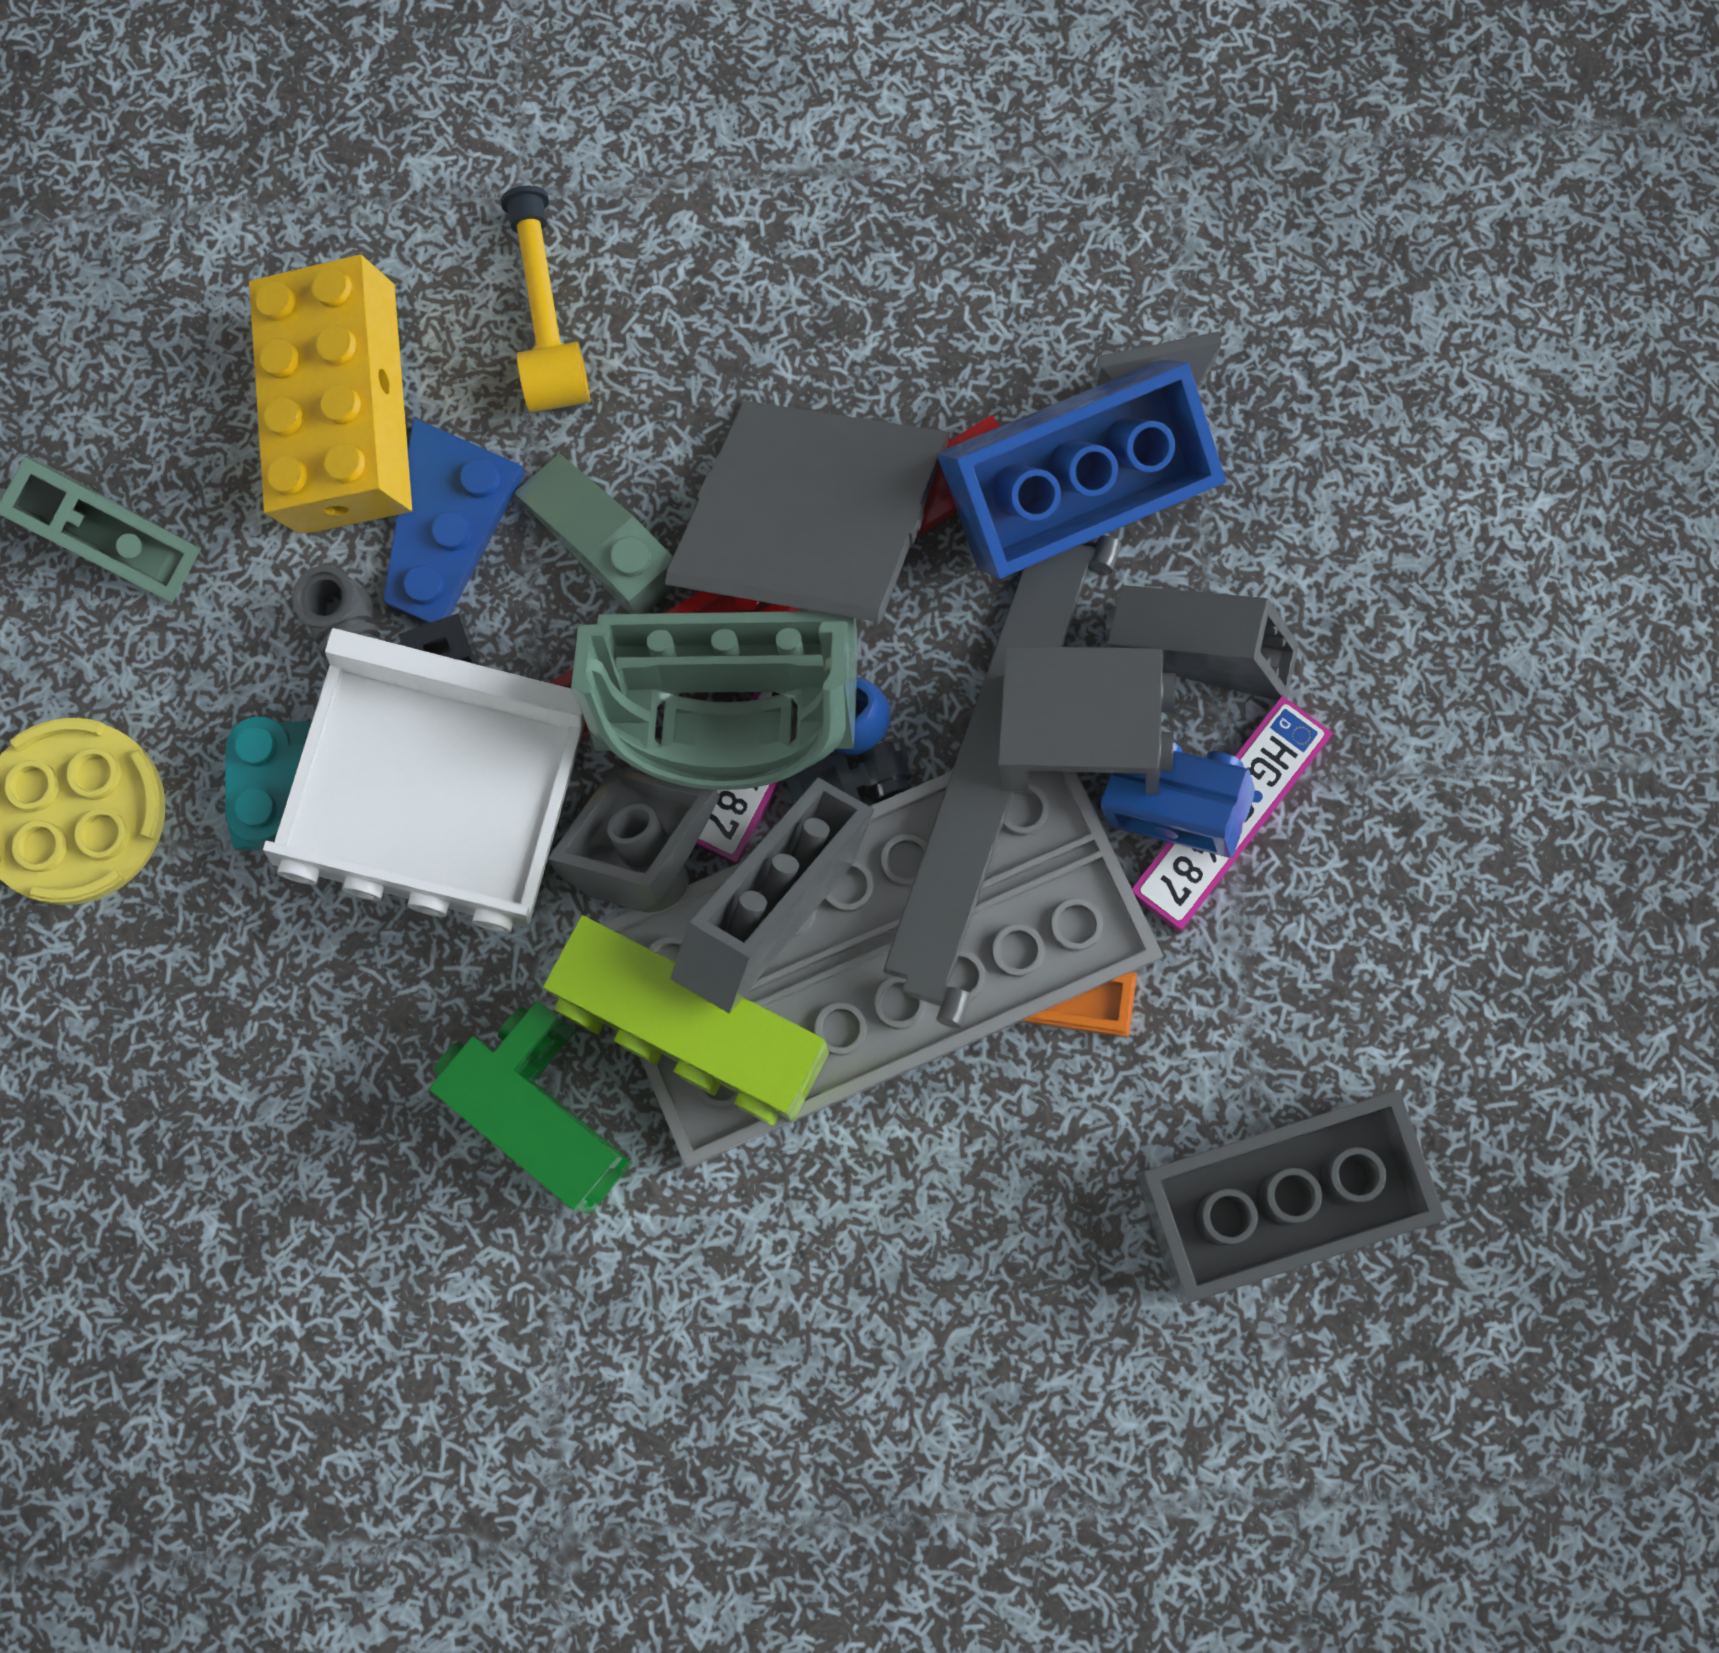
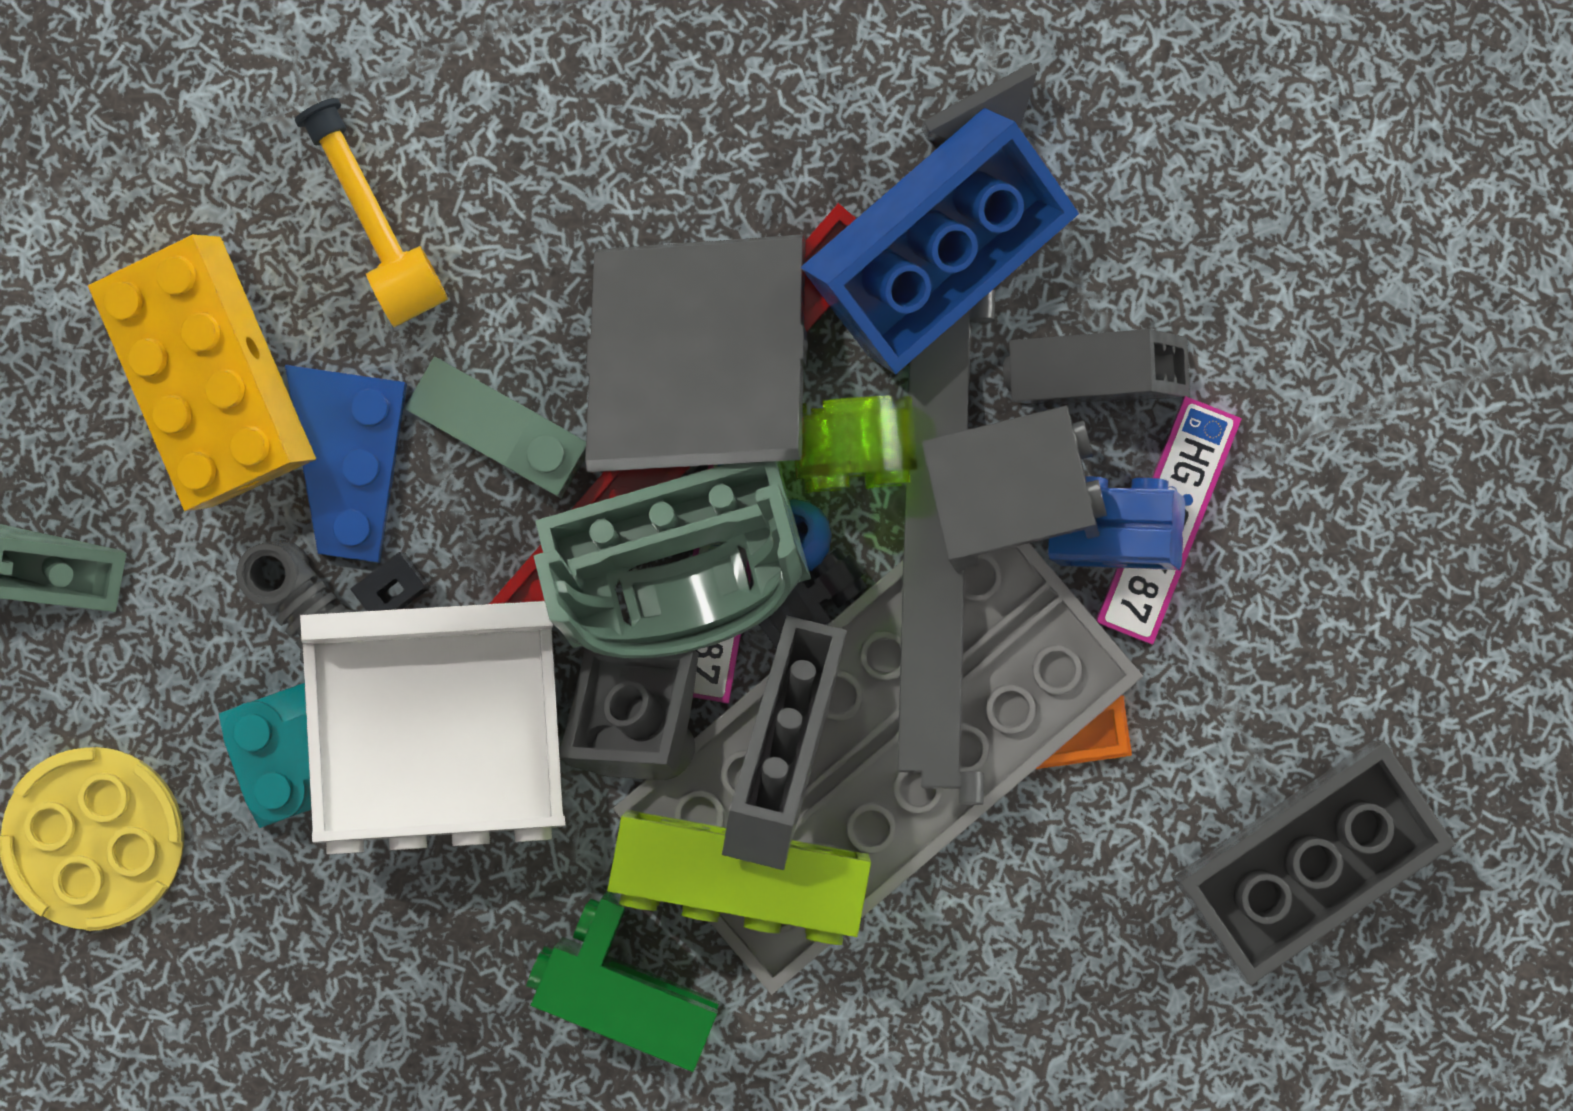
camera: 20 degrees left, 10 degrees up
none -> clear neon green brick [794,396,918,494]

